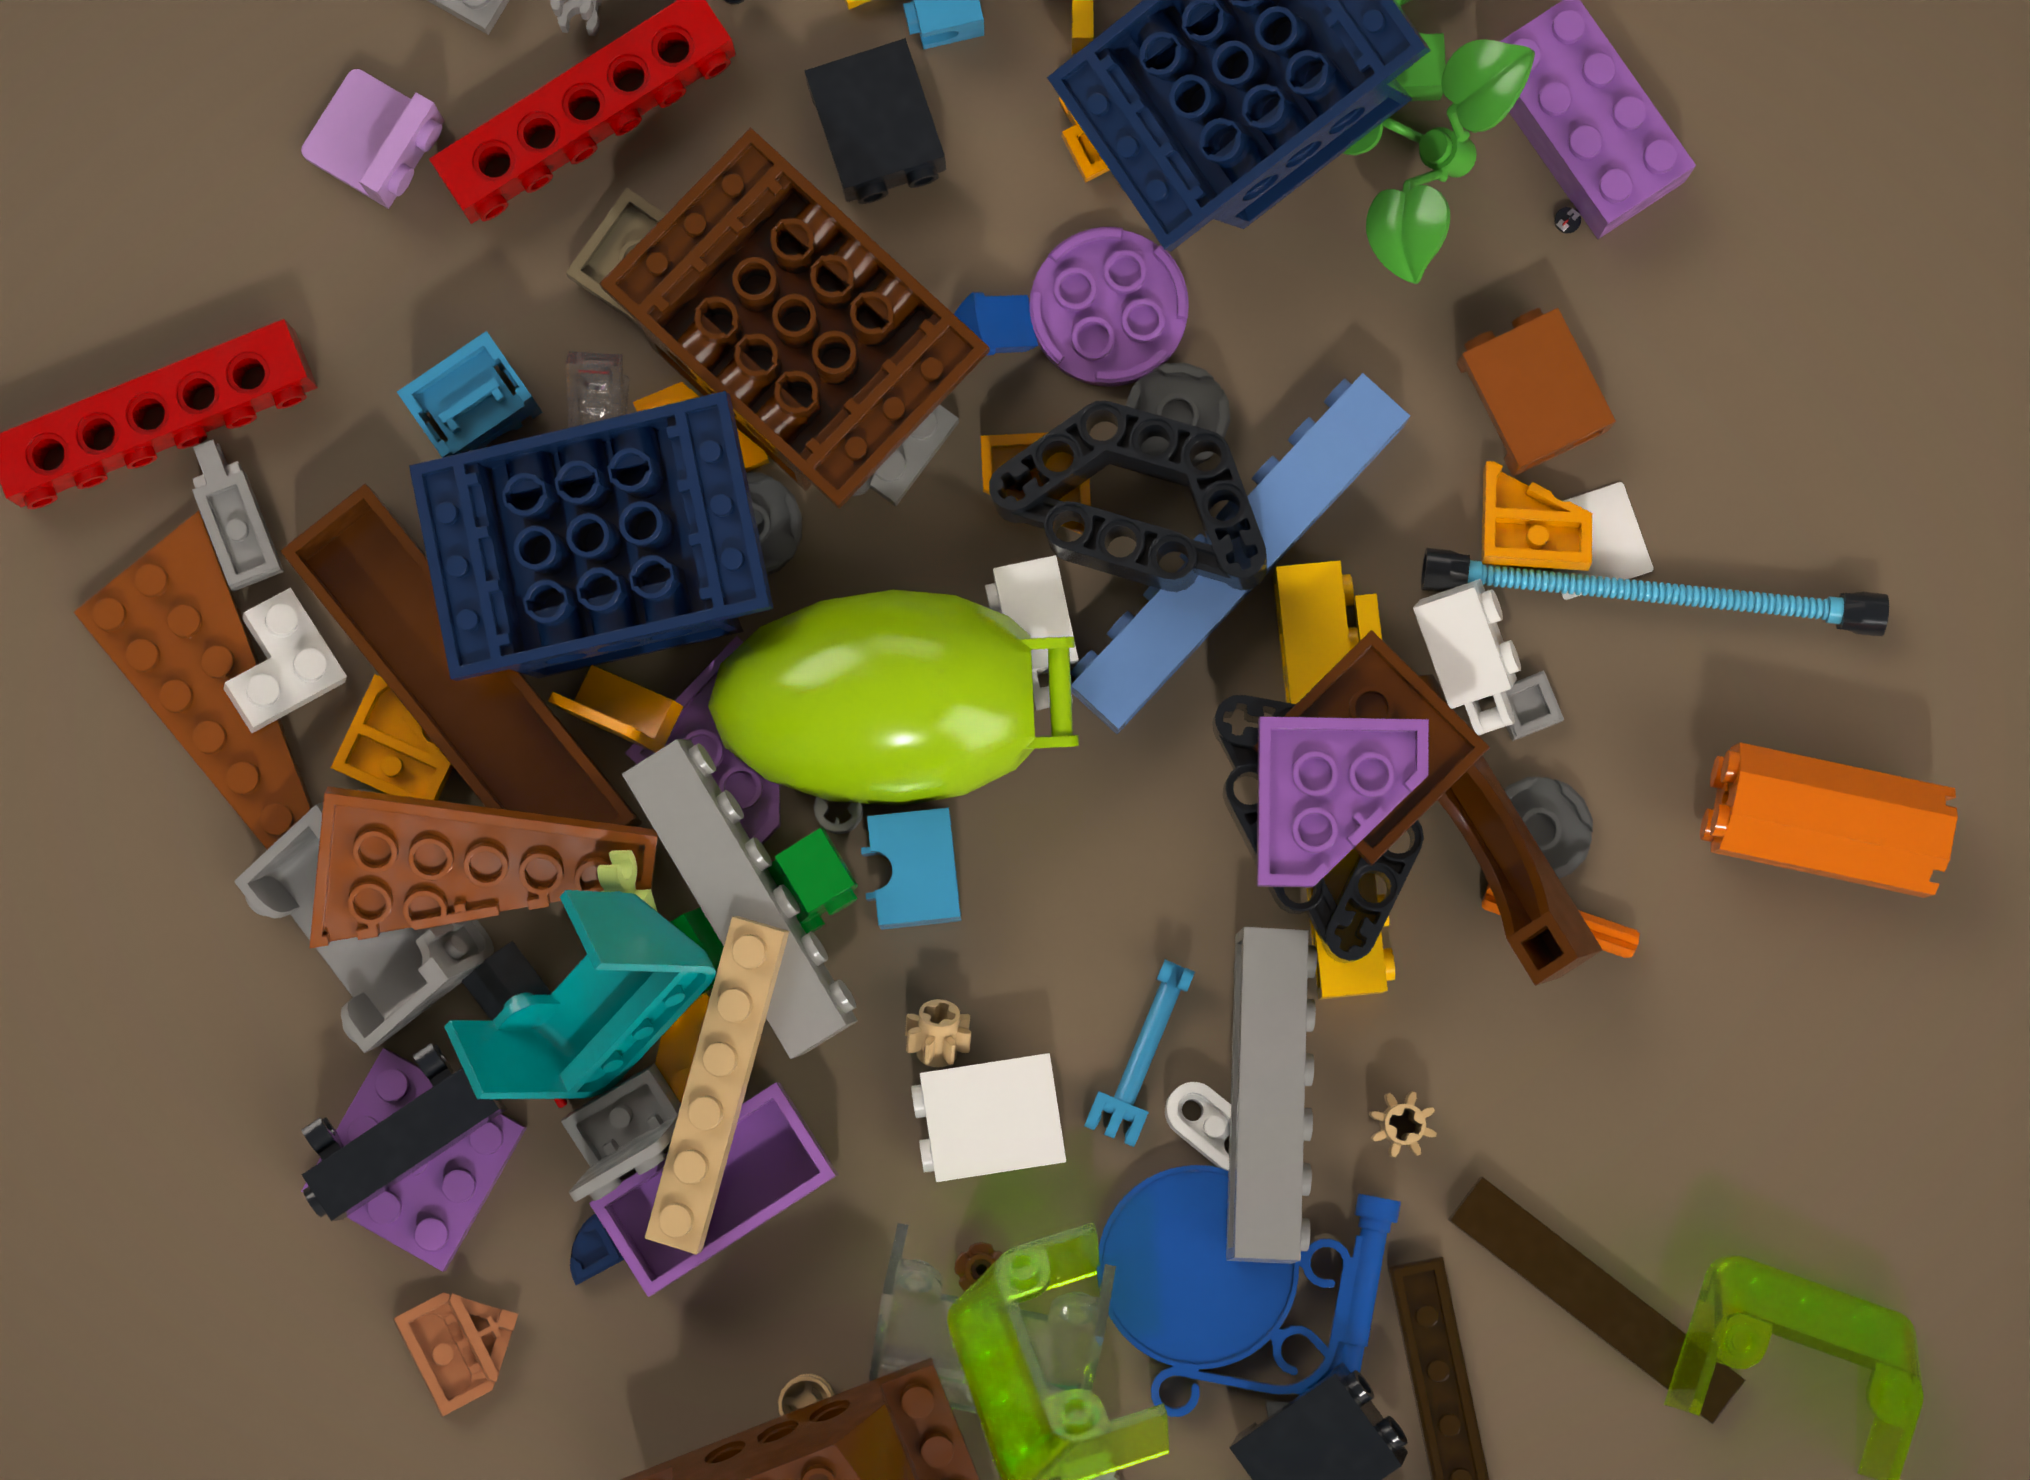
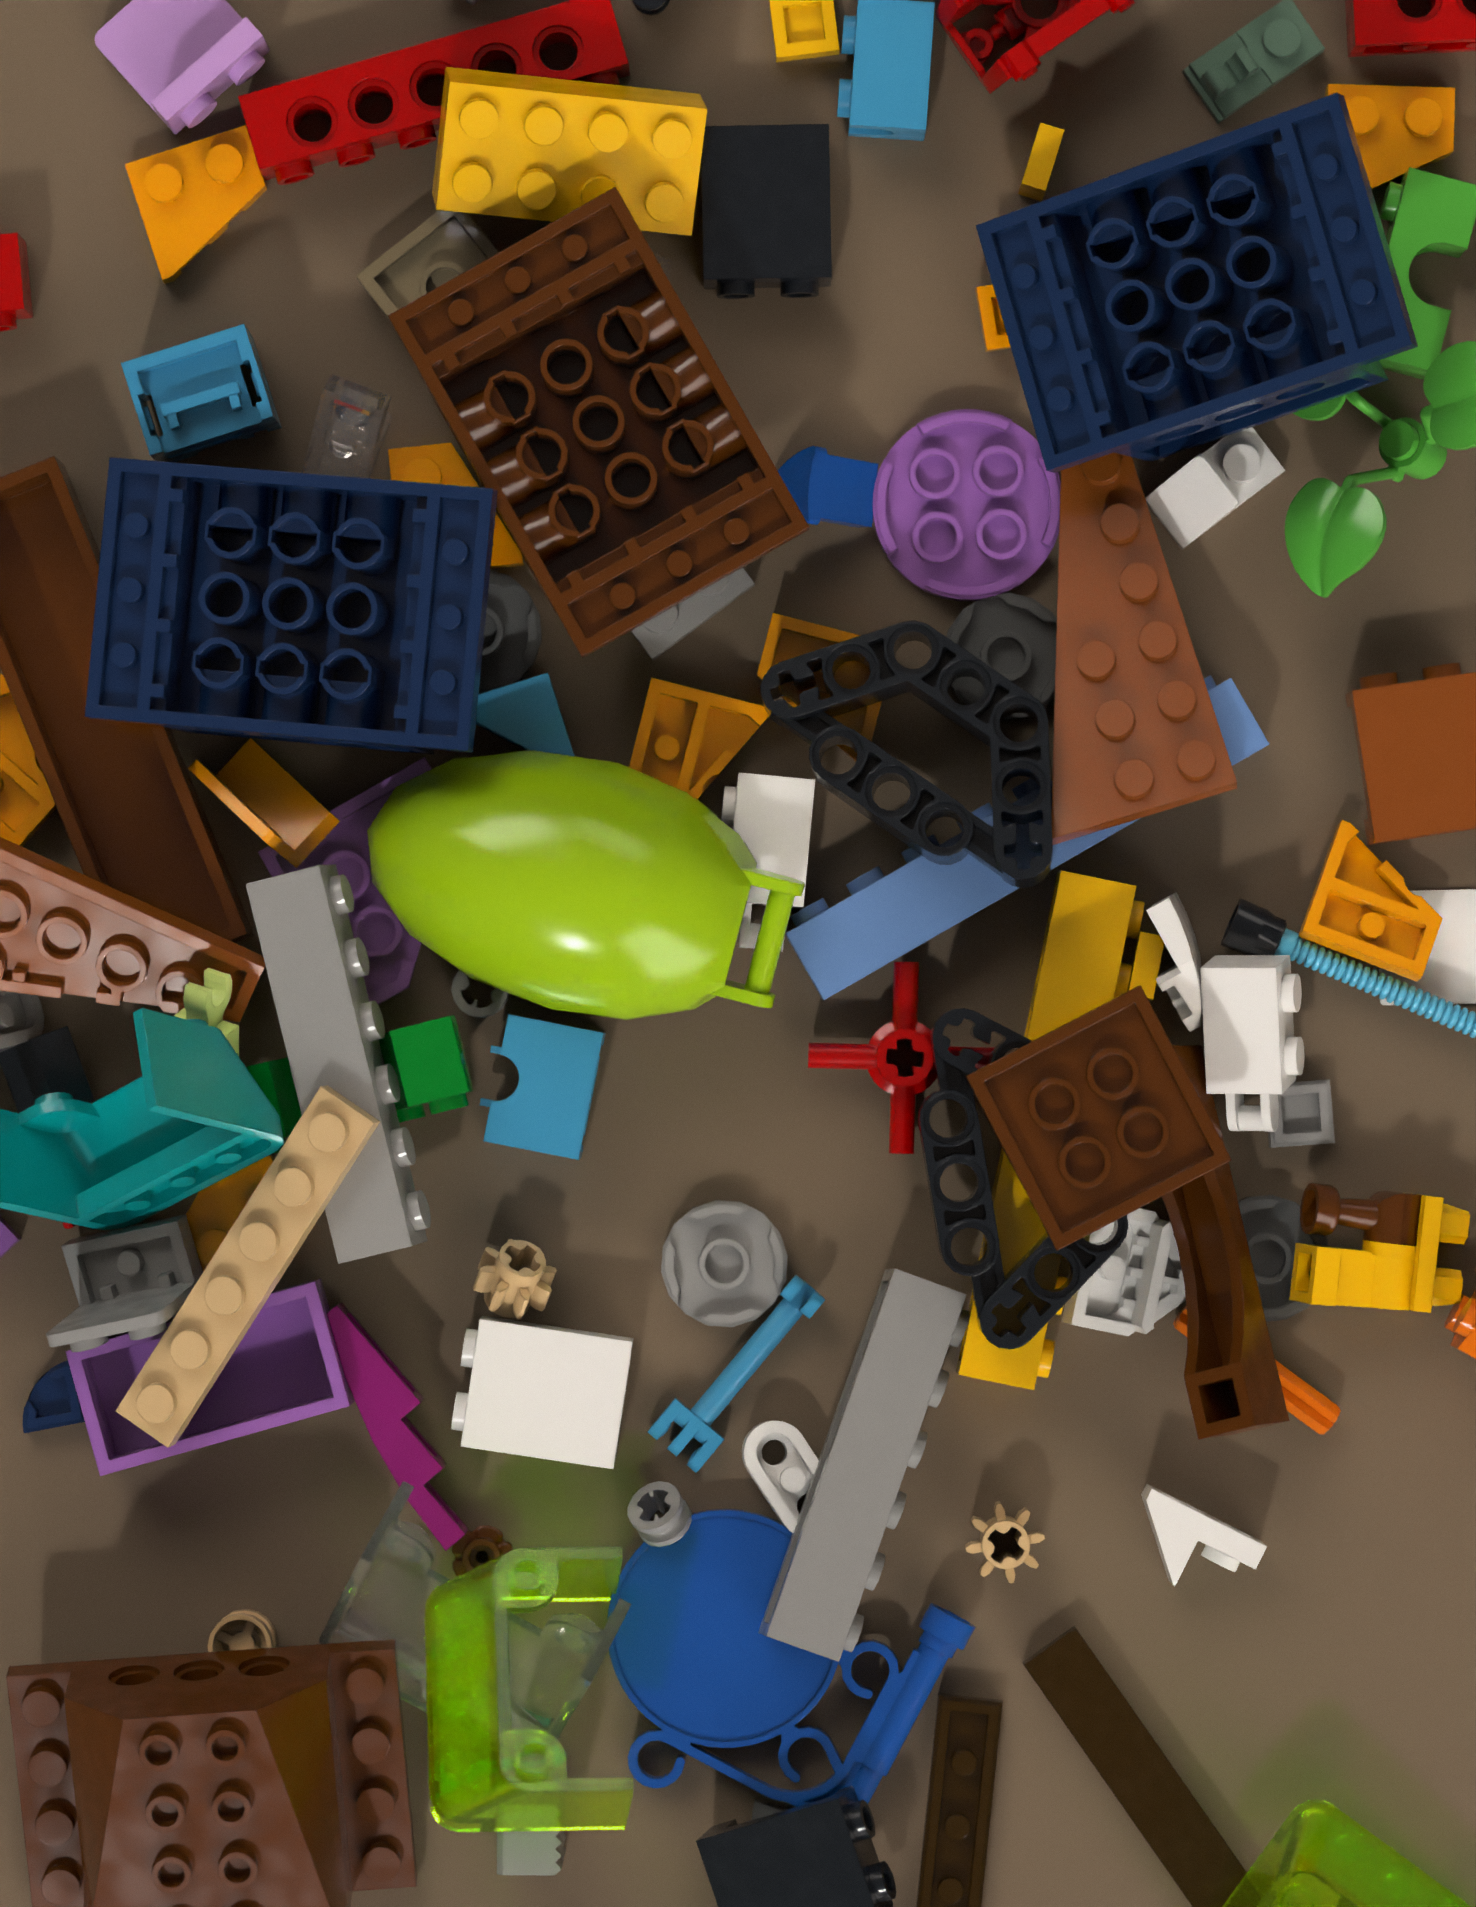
camera: 15 degrees right, 5 degrees up
medium lavender plate [1257,717,1429,887] -> none
none -> light orange wing [125,125,267,284]
none -> magenta slope [327,1302,469,1551]
none -> yellow brick [432,67,707,236]
none -> dark azure slope [476,672,575,756]
none -> light grey bush [627,1481,692,1547]
none -> light orange wing [629,677,769,799]
none -> light grey tile [661,1200,788,1327]
none -> red bar [808,962,995,1154]
none -> dark orange wing [1051,452,1237,845]
none -> white slope [1061,1208,1186,1336]
none -> white slope [1141,1484,1267,1586]
none -> white slope [1145,427,1285,550]
none -> white slope [1146,892,1202,1032]
none -> yellow hips [1289,1183,1470,1313]

